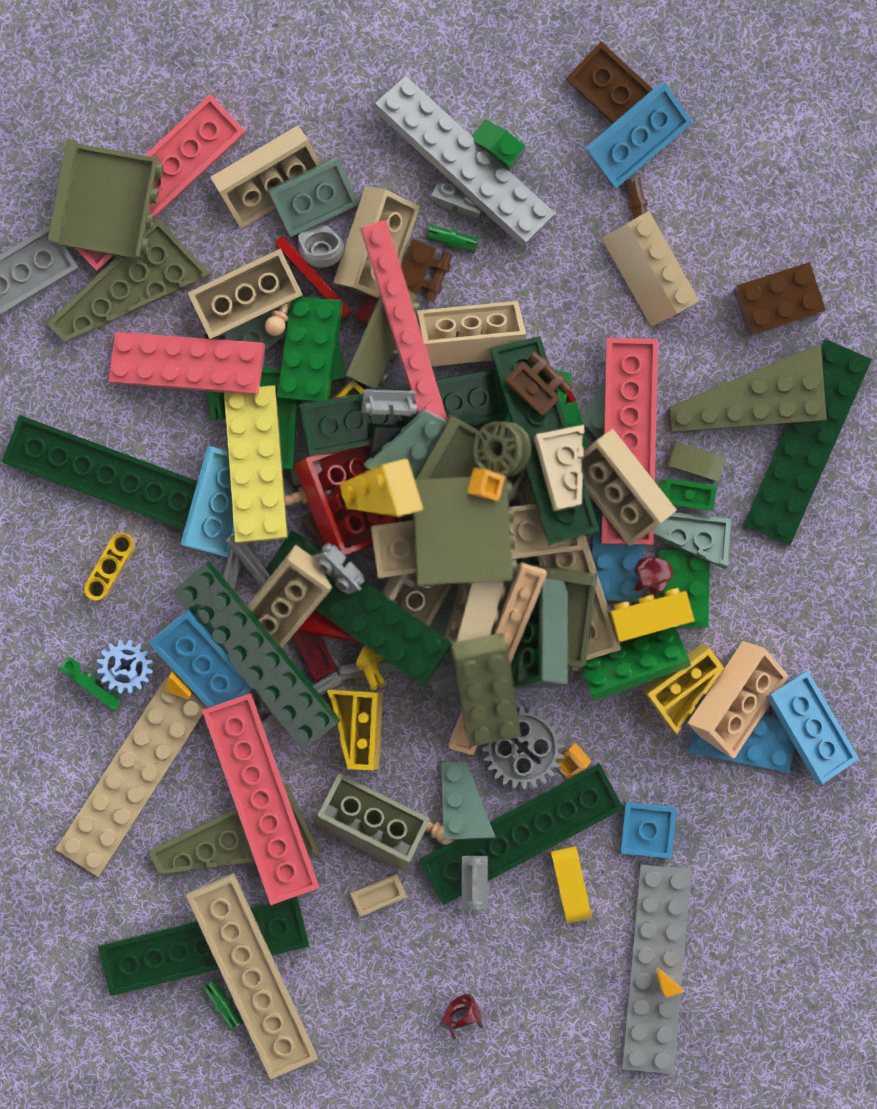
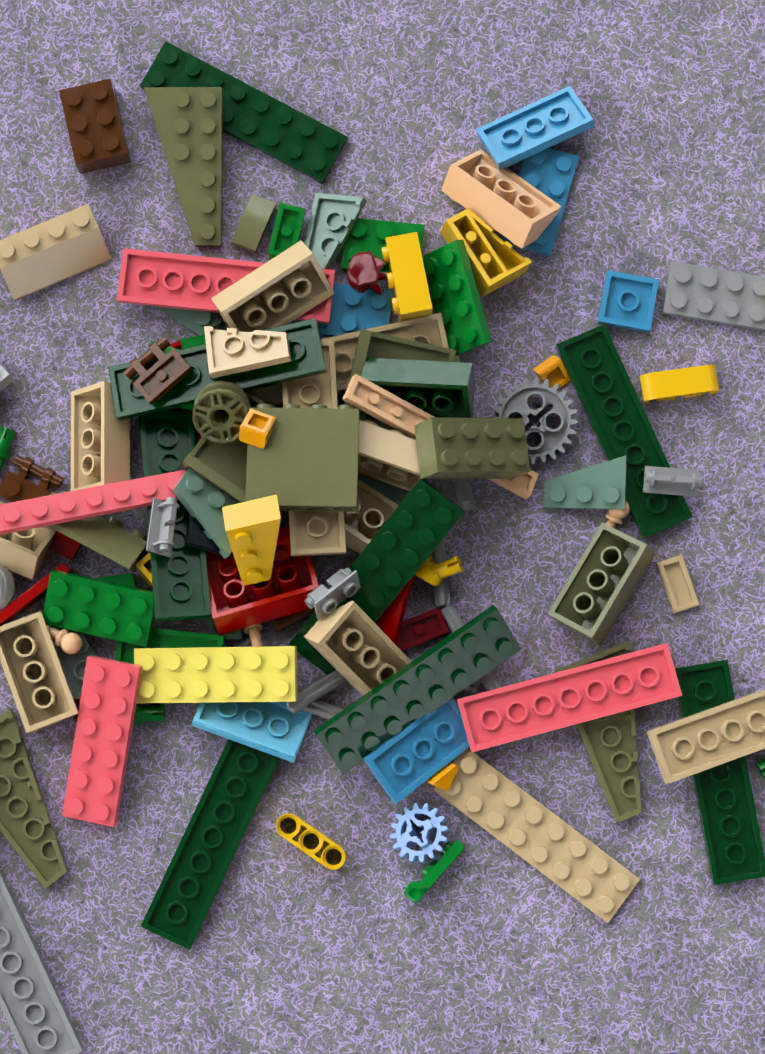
camera: 85 degrees left, 5 degrees down
yellow wedge [327,689,383,771] -> none

